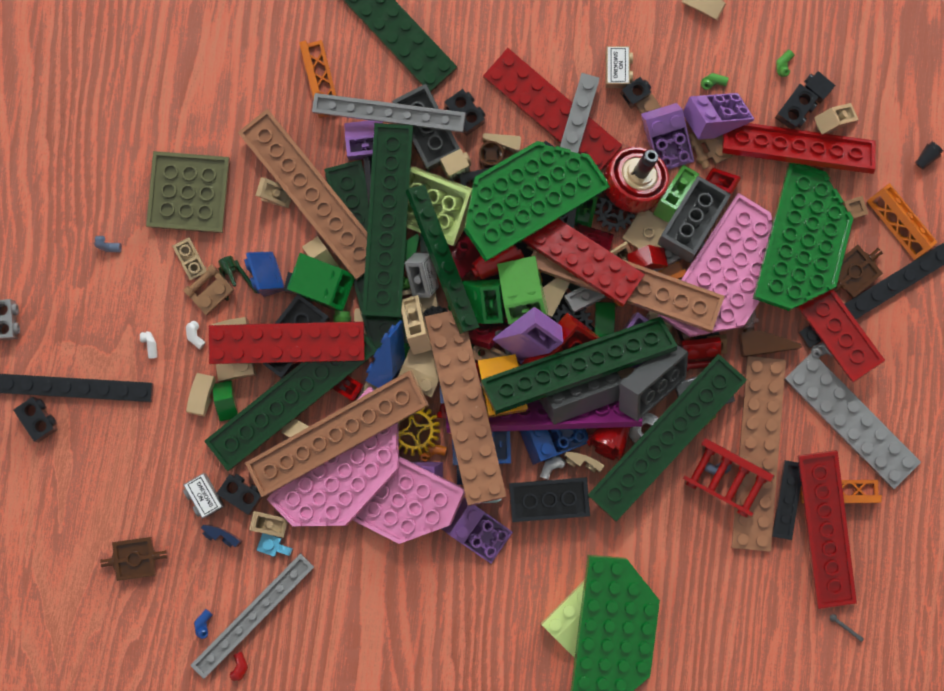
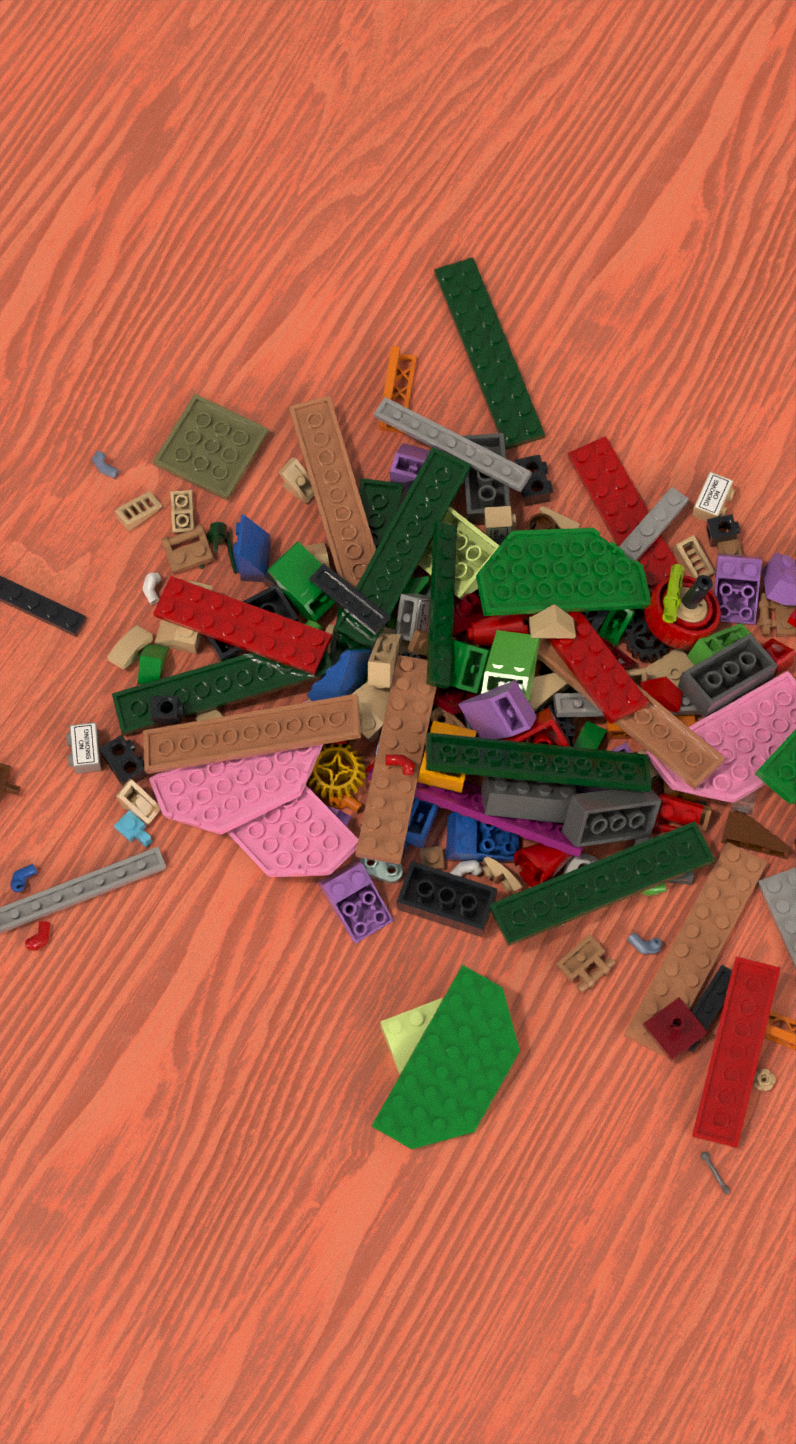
camera: 25 degrees right, 15 degrees down
white arm [140,331,158,358] -> none
dark blue slope [201,525,242,548] -> none
red slope [332,376,364,402] -> none
red fence [683,438,775,518] -> none
none -> tan slope [114,491,163,532]
none -> black brick [151,695,185,725]
none -> black plate [309,563,390,635]
none -> red arm [385,754,416,775]
none -> medium nougat plate [407,629,429,656]
none -> medium nougat plate [420,847,444,871]
none -> tan slope [529,604,576,638]
none -> medium nougat plate [556,935,616,993]
none -> dark red tile [643,997,708,1061]
none -> lime pin [662,564,685,623]
none -> tan slope [672,535,715,578]
none -> tan plate [754,1069,776,1091]

